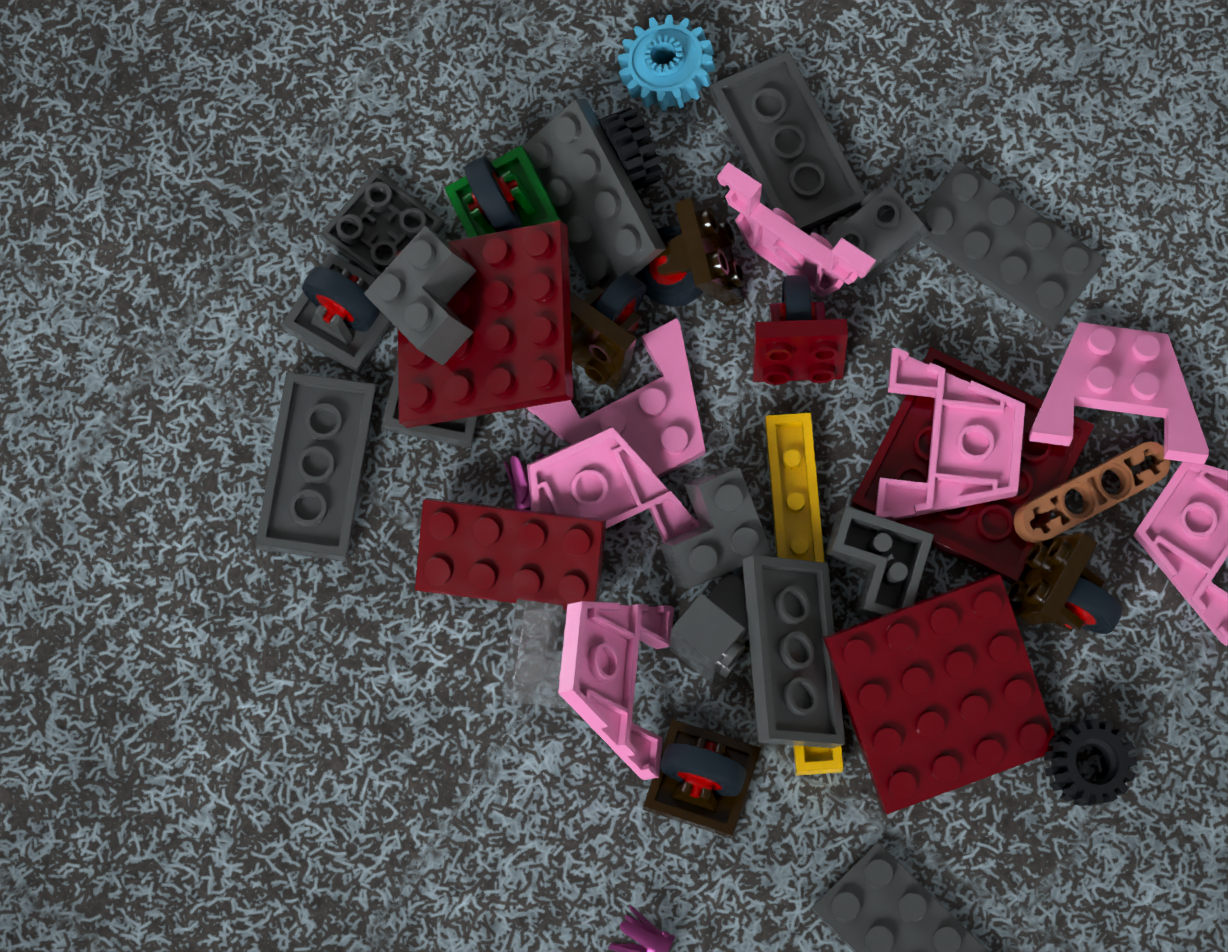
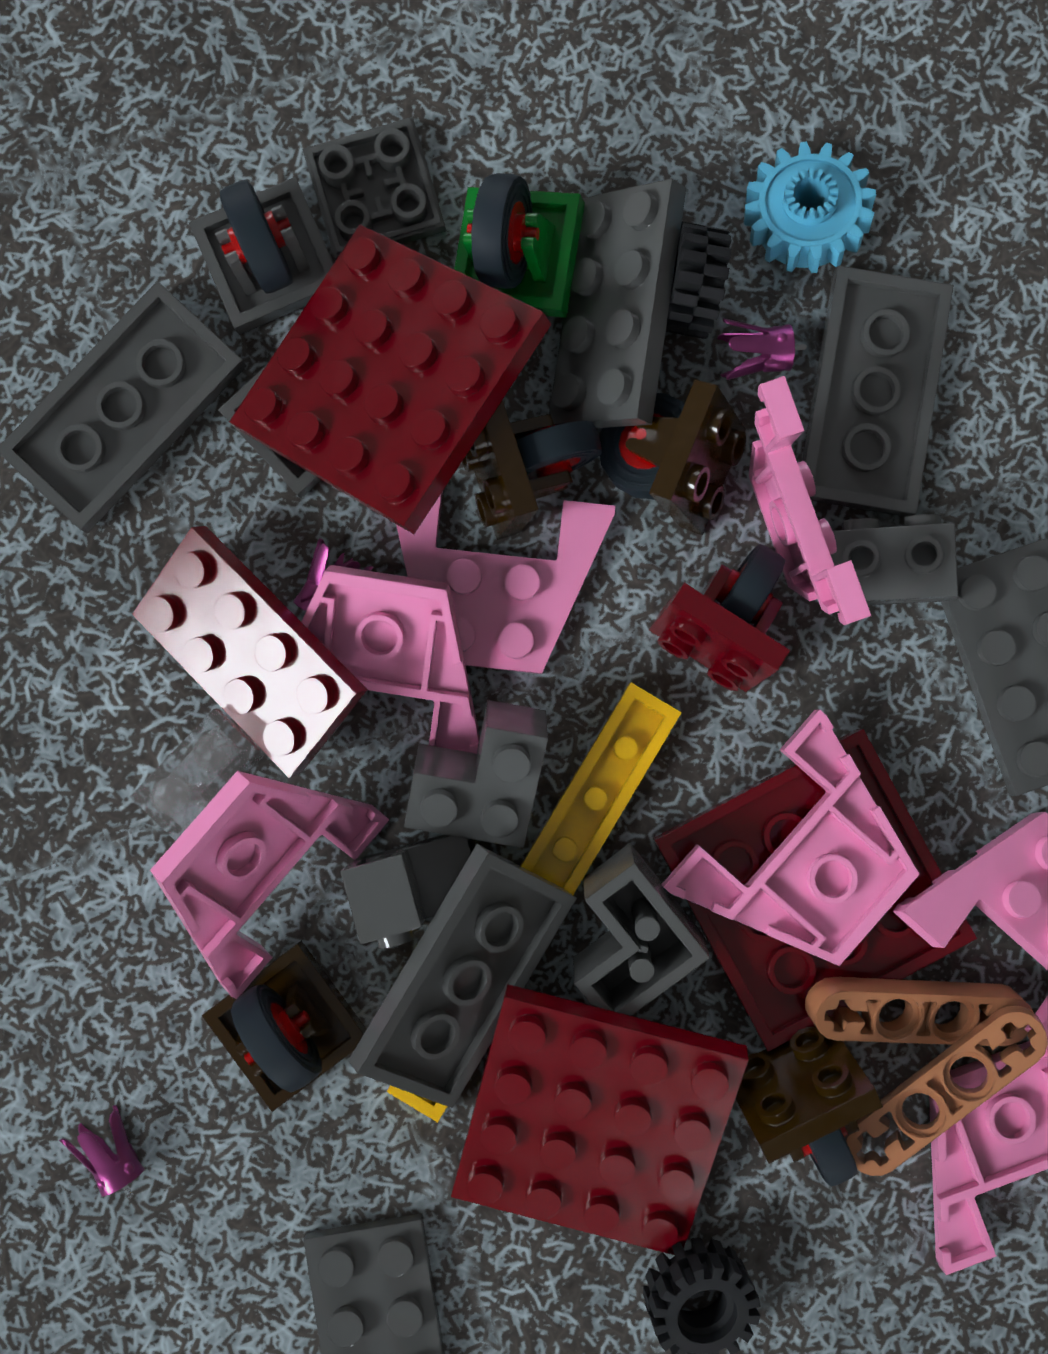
camera: 35 degrees right, 15 degrees up
dark grey brick [364,226,477,365] -> none
none -> flat silver piece [717,318,807,380]
none -> nougat beam [846,1005,1048,1176]

